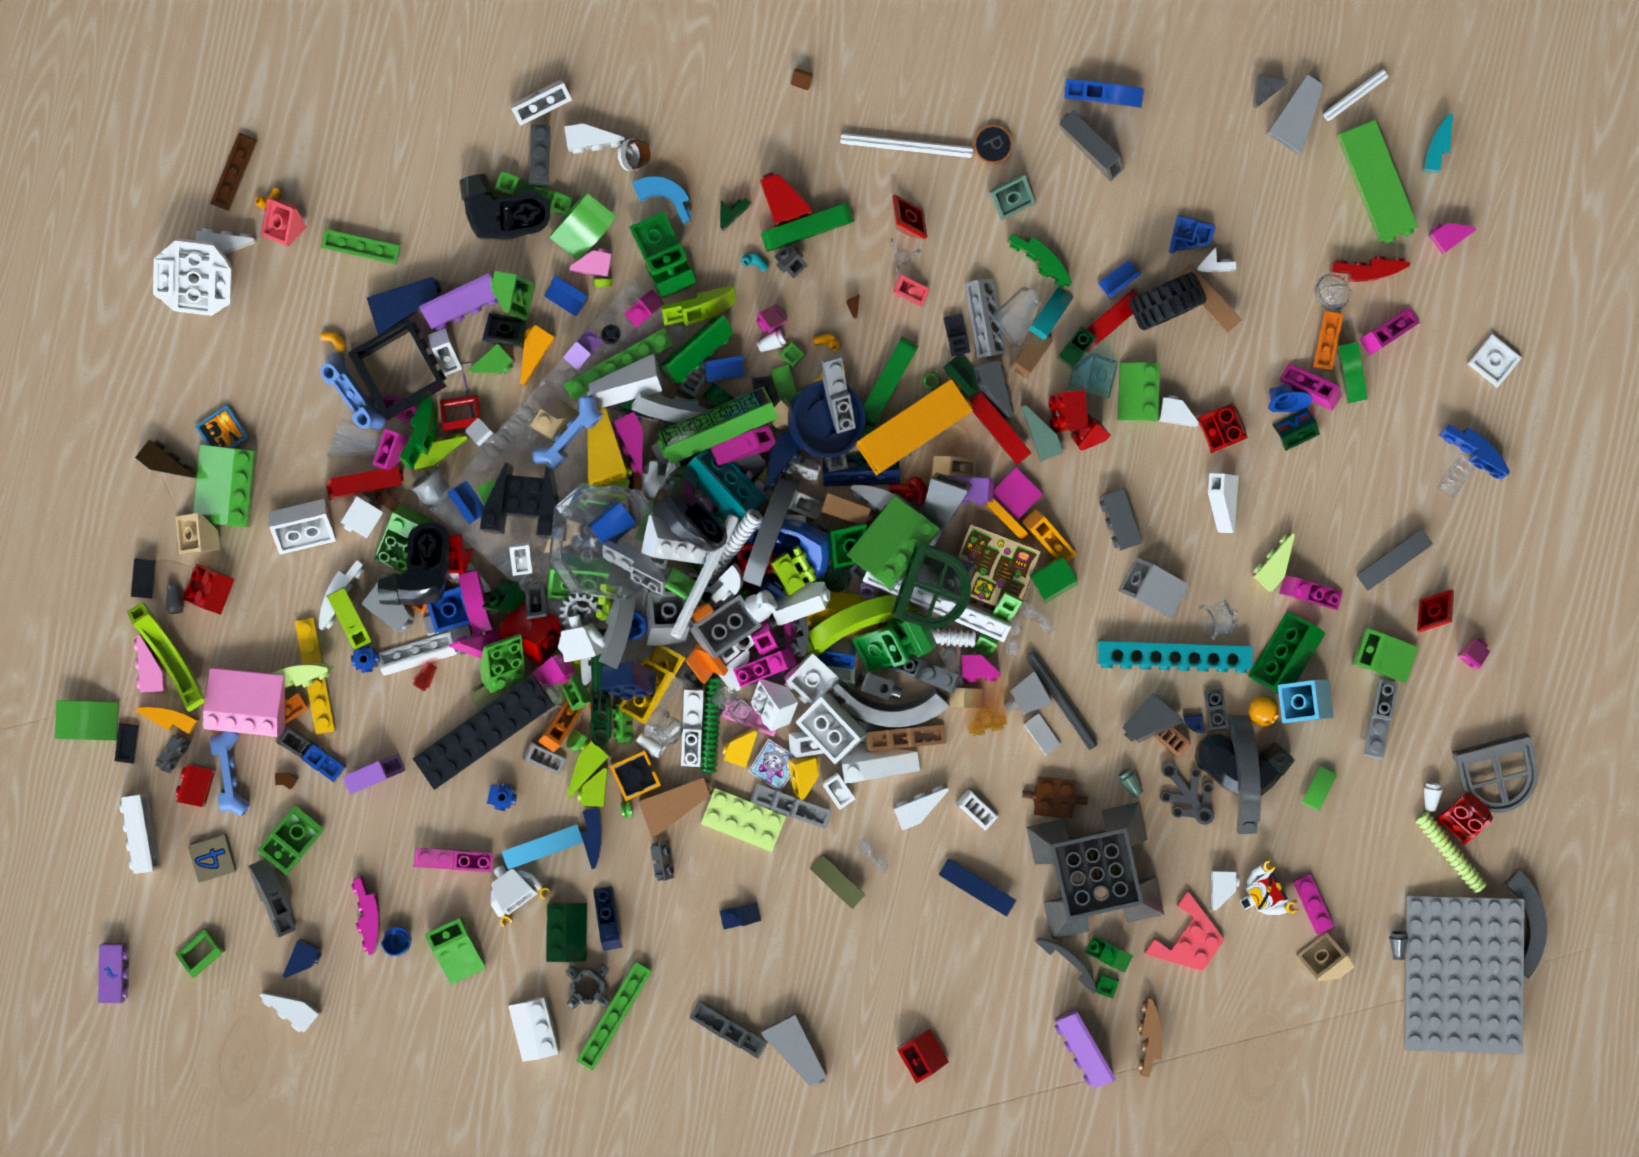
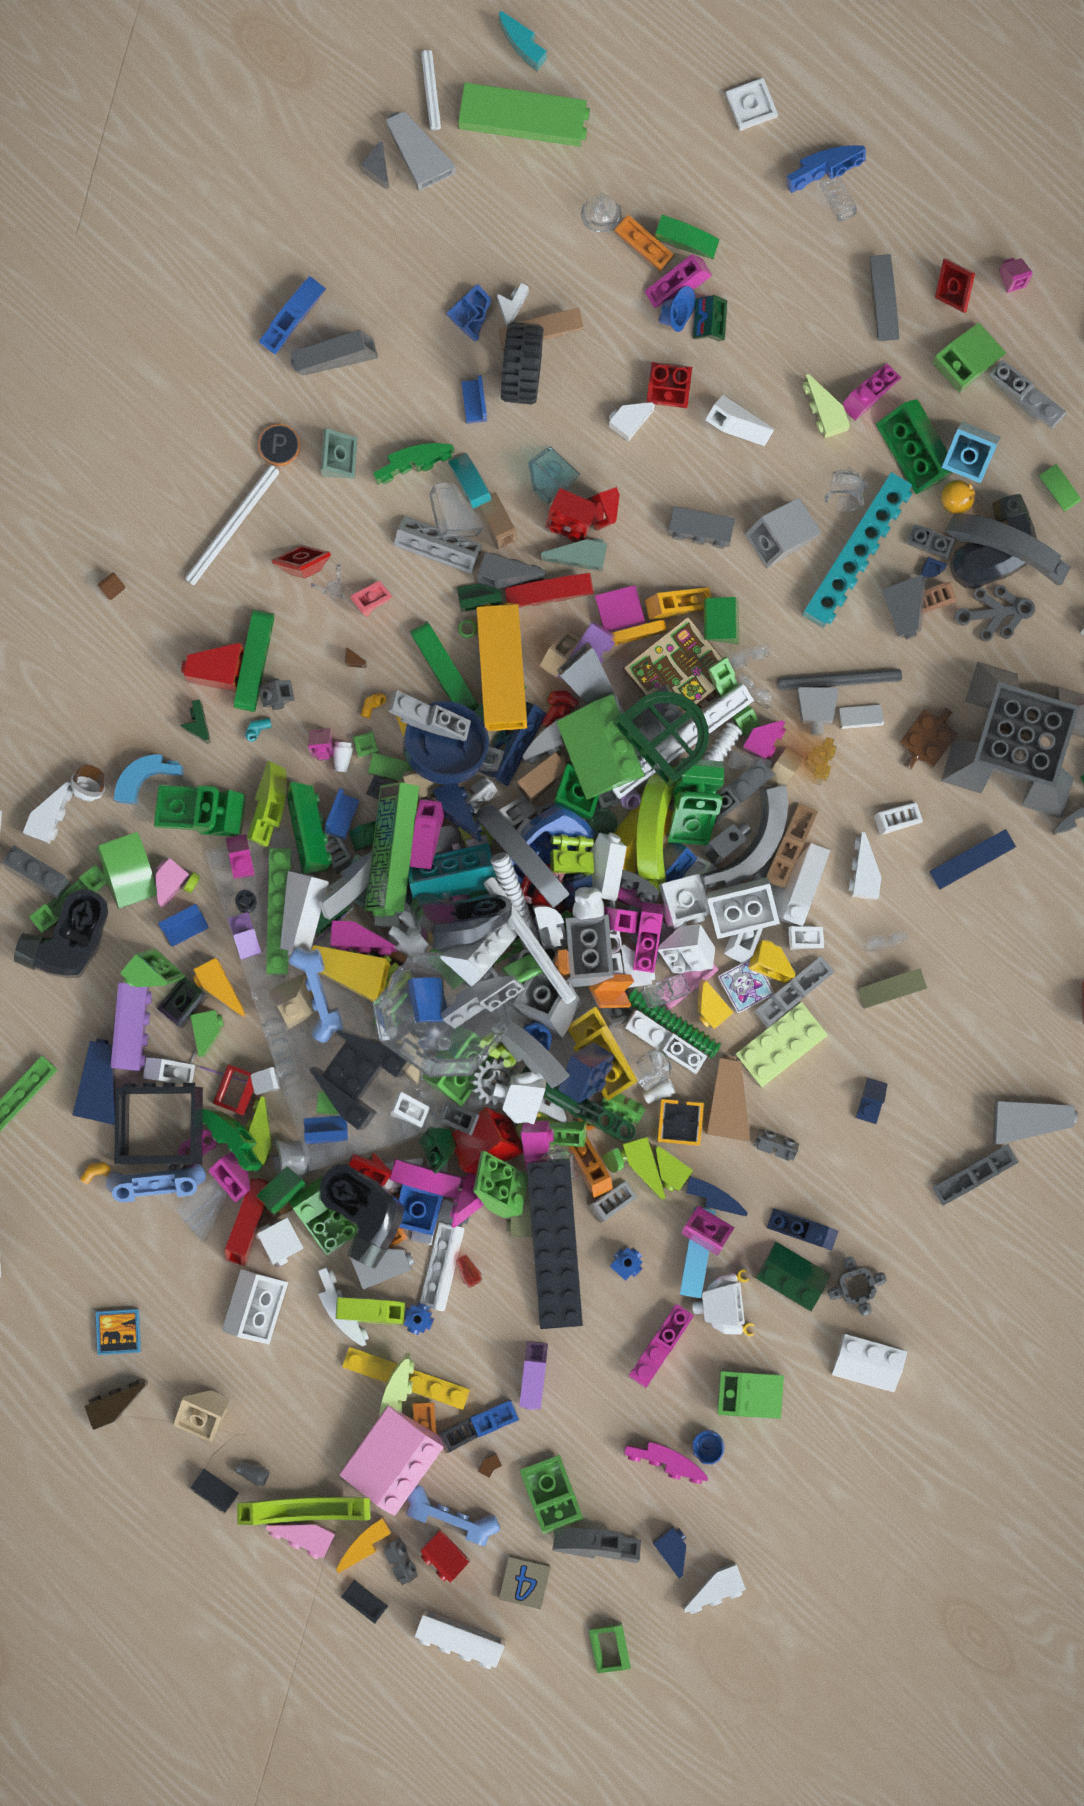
camera: 60 degrees left, 5 degrees down
bright green slope [55,700,119,741] -> none
medium lavender brick [98,943,129,1003] -> none
red slope [183,564,235,615] -> none
bright green slope [193,445,257,528] -> none
bright green plate [576,961,652,1071] -> none
bright green bush [620,800,633,819] -> none
black slope [943,313,971,356] -> none
dark green slope [1057,326,1097,369] -> none
red slope [1086,289,1139,353] -> none
bright green slope [1117,362,1160,422] -> none
sand green cone [1118,768,1143,797] -> none
red slope [1330,256,1410,282] -> none
dark pink slope [1359,307,1420,355] -> none
dark pink slope [1429,223,1476,254] -> none
none -> green slope [256,1166,305,1215]
none -> dark pink slope [681,1206,735,1256]

